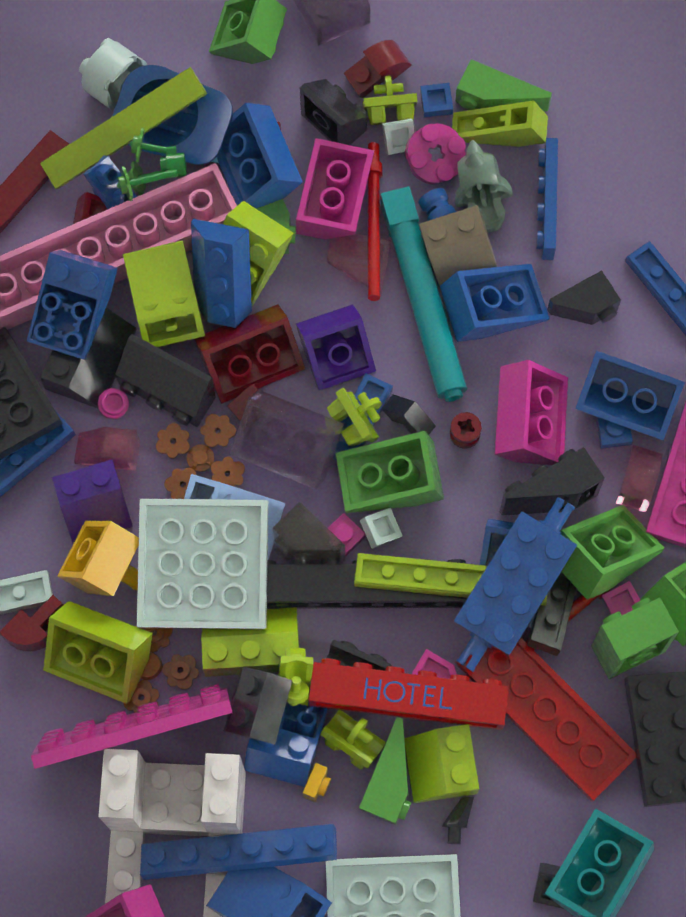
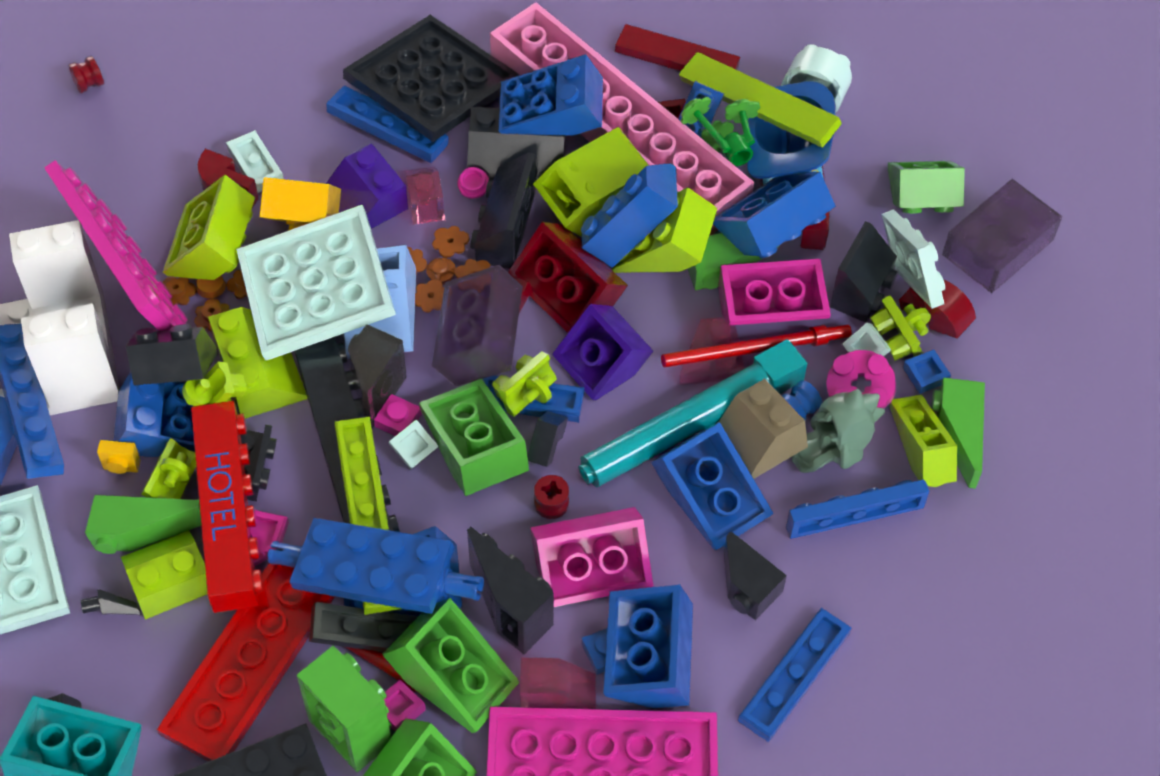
camera: 70 degrees right, 15 degrees down
none -> light aqua plate [881,209,945,308]

